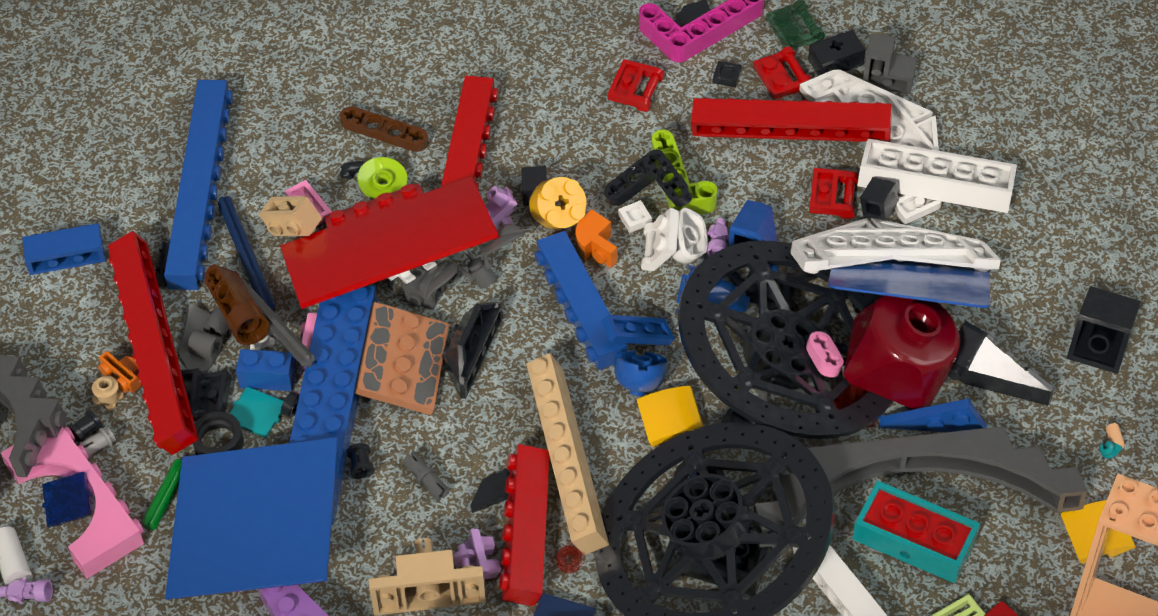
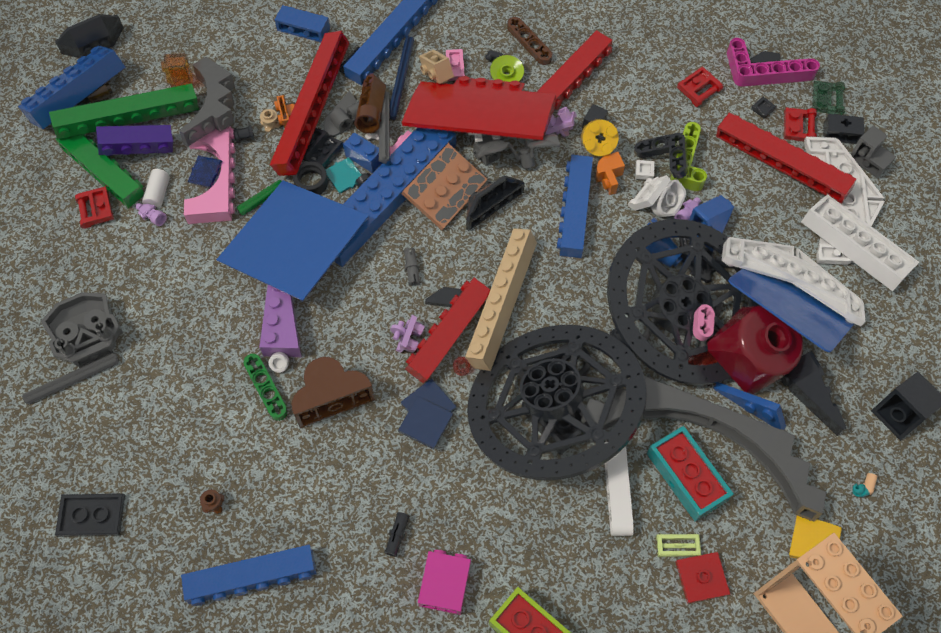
camera: 30 degrees right, 10 degrees up
light grey pin [79,427,116,457] -> none
black bush [346,443,375,479] -> none
tan brick [369,538,486,616] -> none
blue plate [601,315,675,345] -> none
blue cylinder [614,350,668,396] -> none
yellow slope [636,386,704,447] -> none
red plate [809,168,858,219] -> none
black brick [860,177,899,221] -> none

